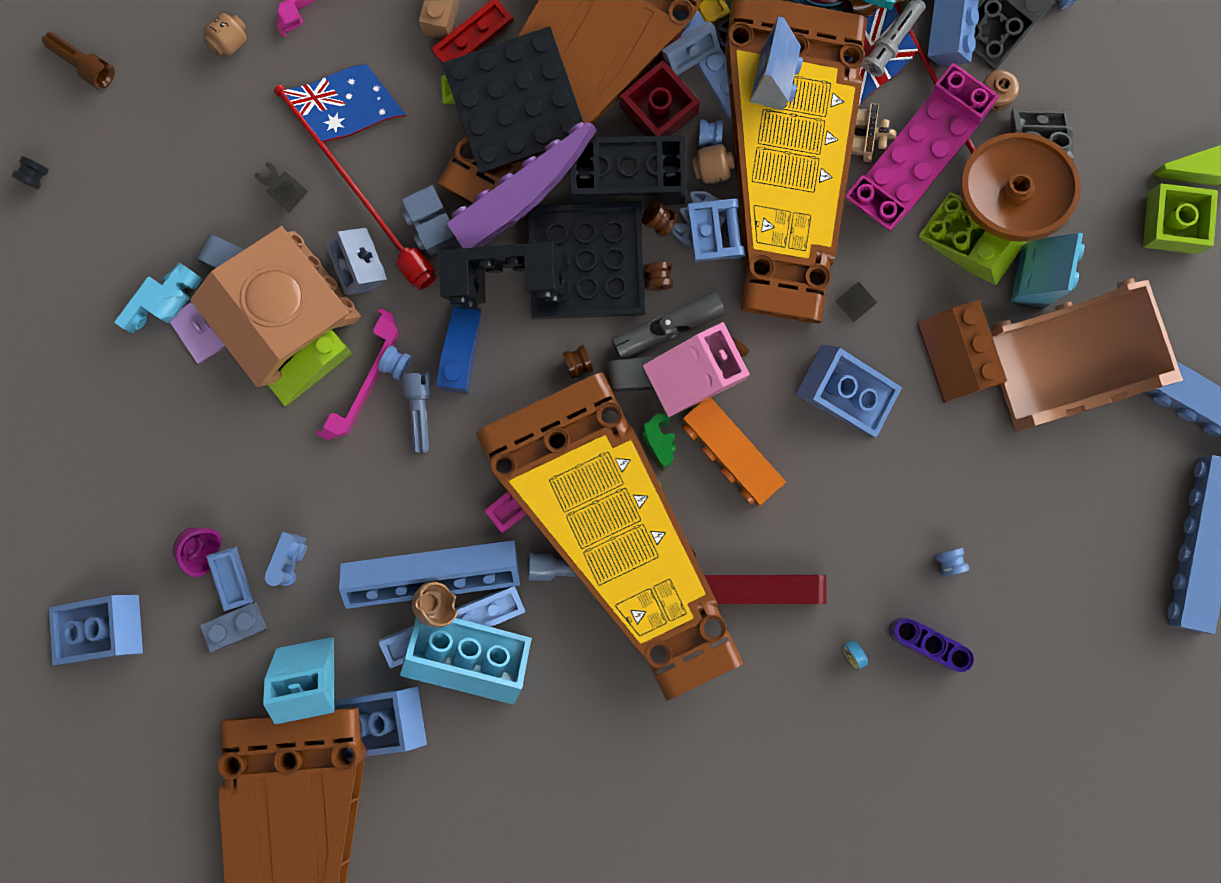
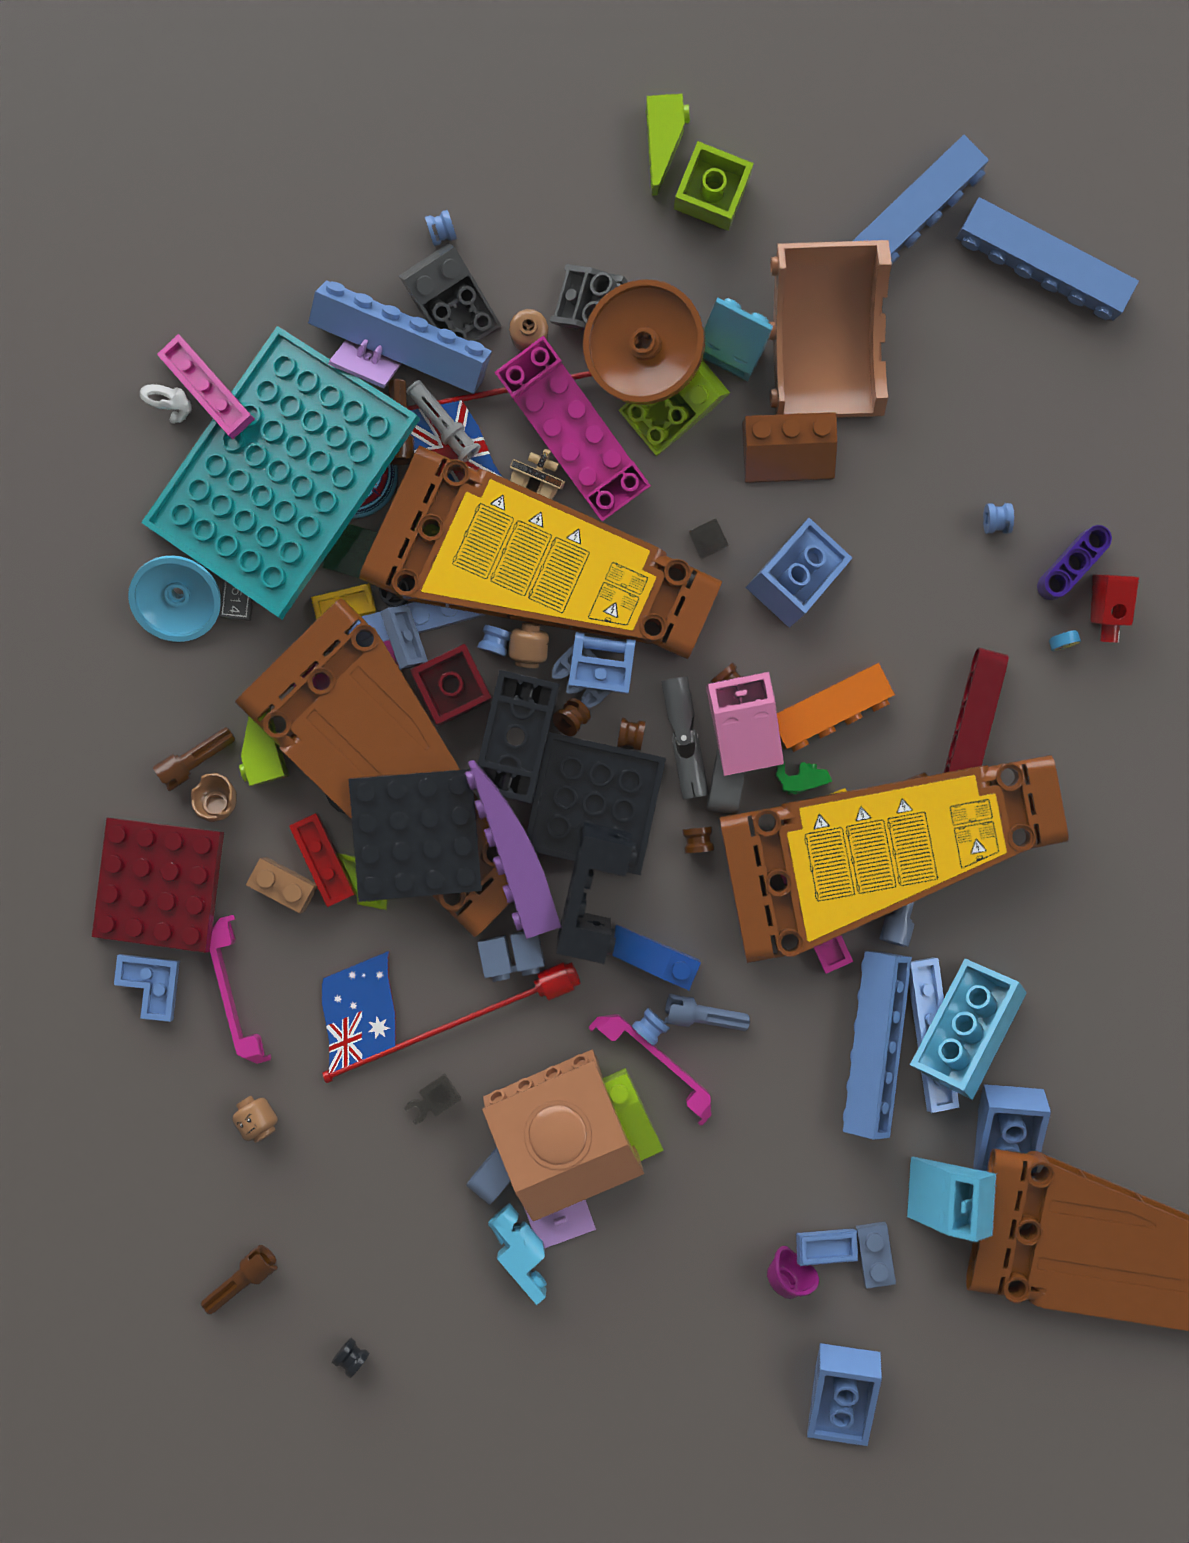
camera: 75 degrees left, 5 degrees up
medium blue plate [265,532,307,586] -> none
sand blue brick [325,228,387,296] -> none
medium nougat hair [412,581,458,628] -> none
medium blue slope [750,16,803,110] -> none
none -> red torso [1090,574,1139,643]

